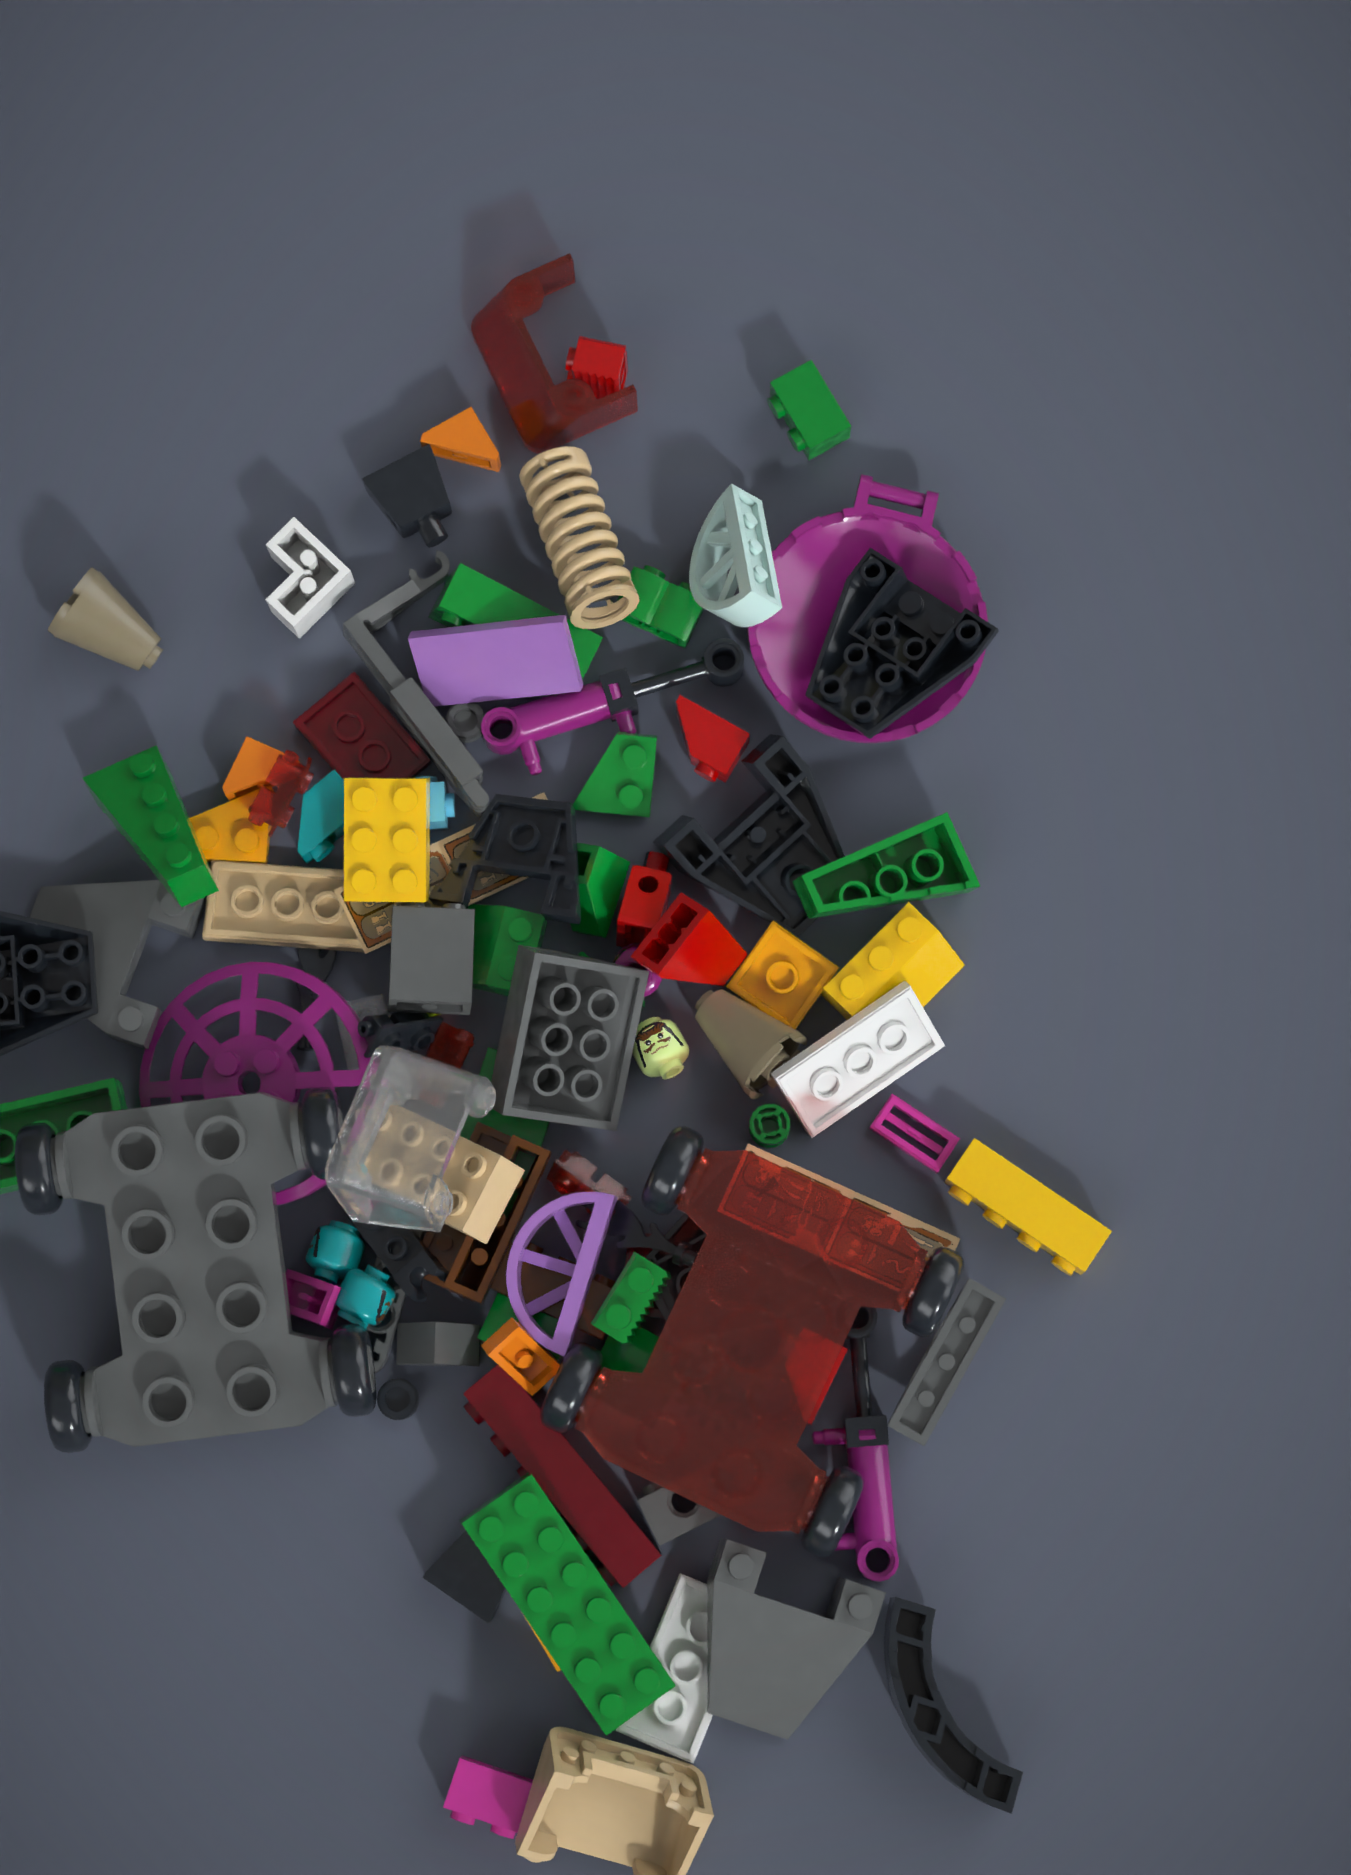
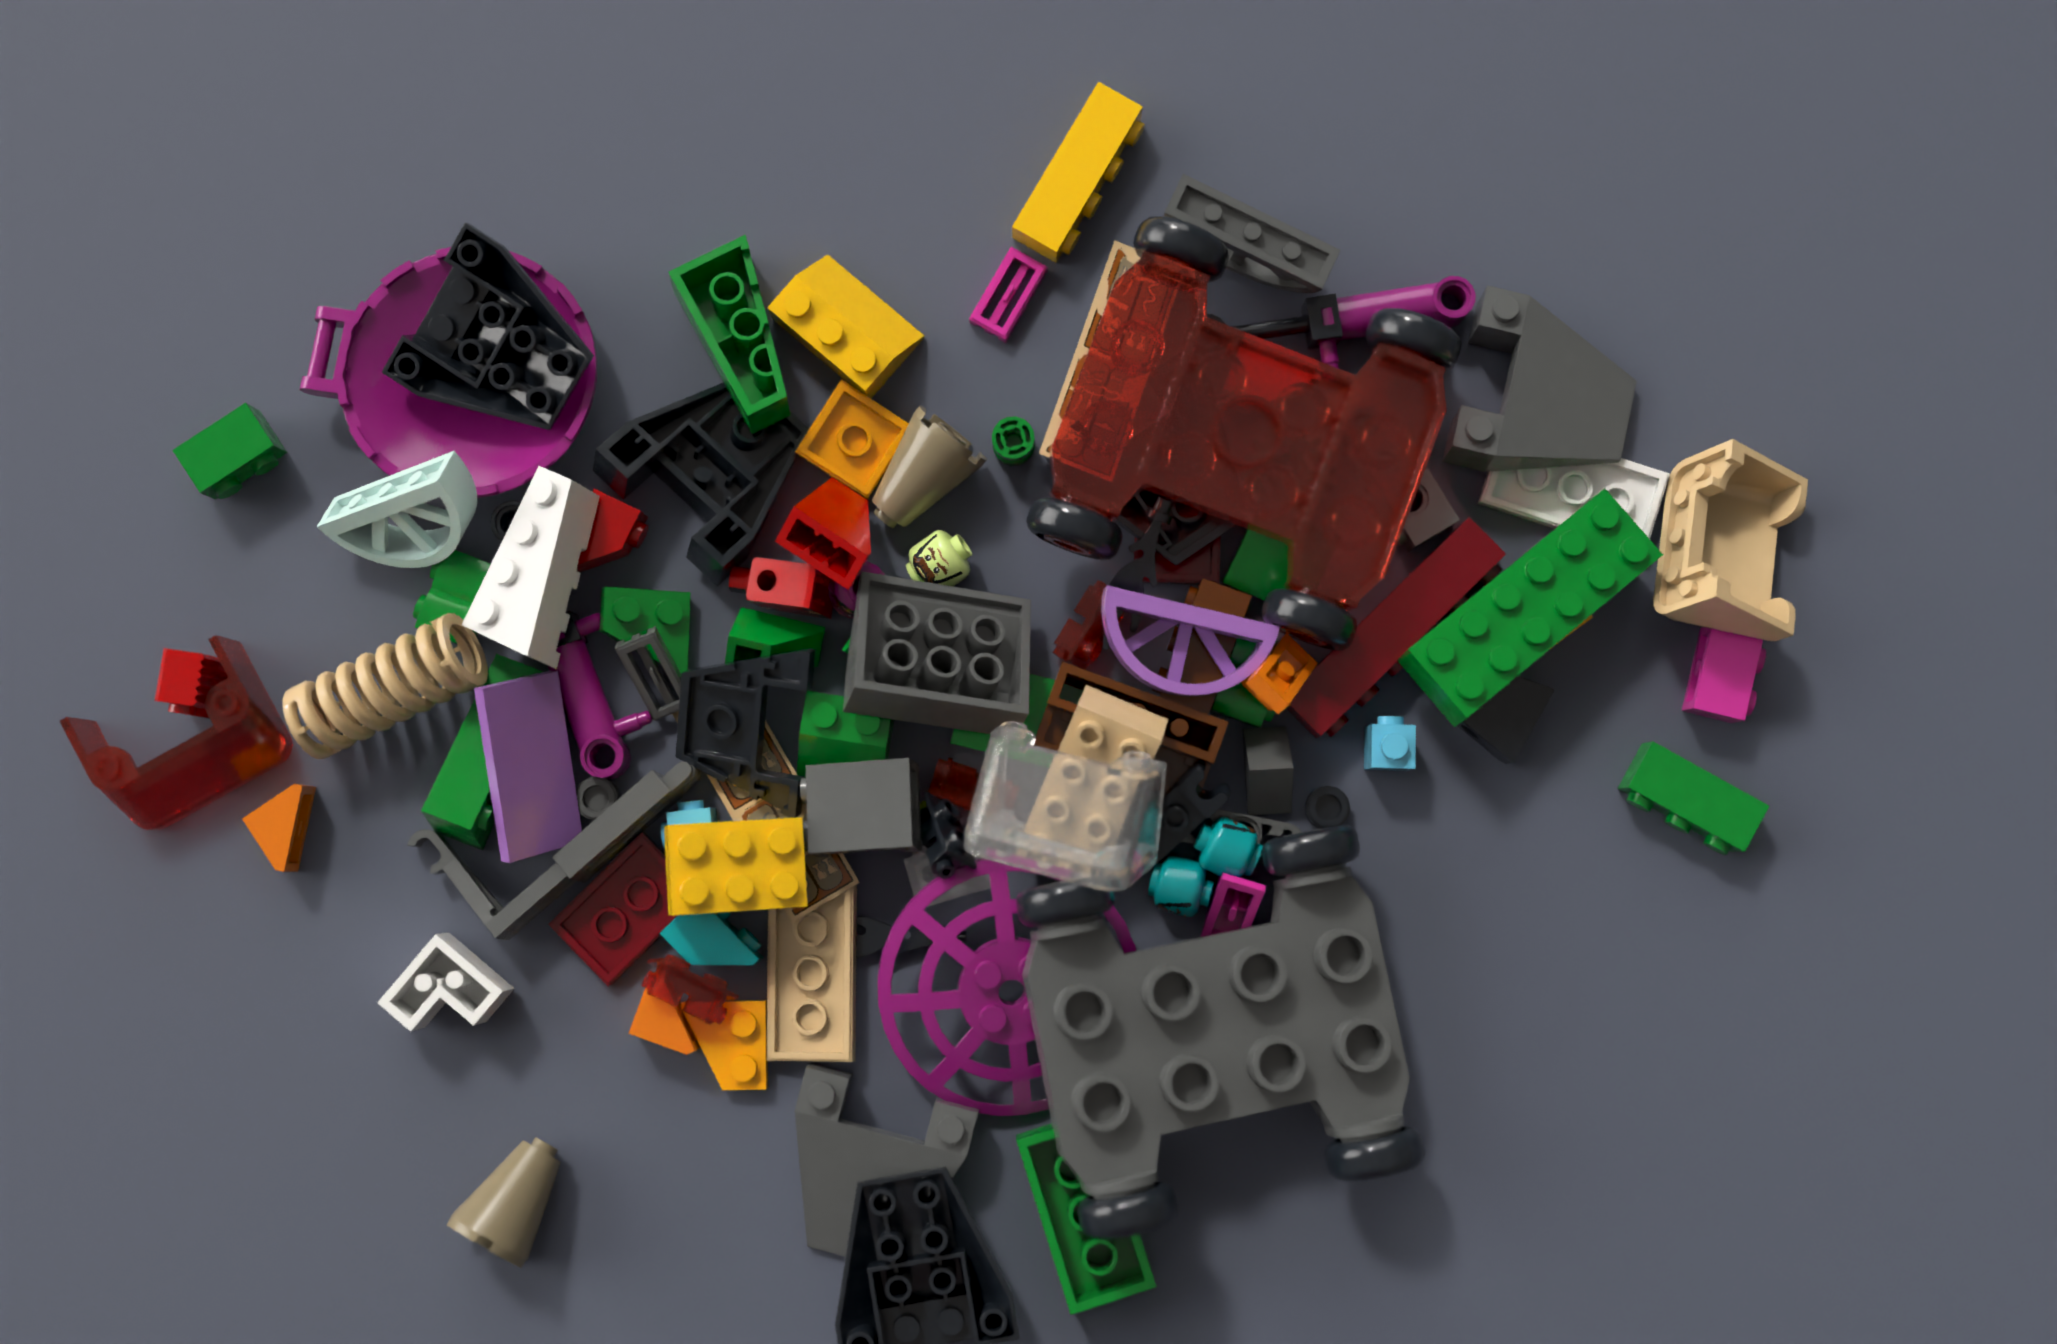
camera: 95 degrees left, 5 degrees up
green wedge [82,745,219,907] -> none
black torso [362,444,452,548] -> none
green brick [591,1252,671,1344] -> none
white tile [770,981,945,1138] -> none
black brick [884,1597,1023,1814] -> none
none -> white wedge [462,466,600,669]
none -> dark grey tile [615,626,682,721]
none -> medium azure brick [1364,716,1416,771]
none -> green brick [1617,741,1769,855]

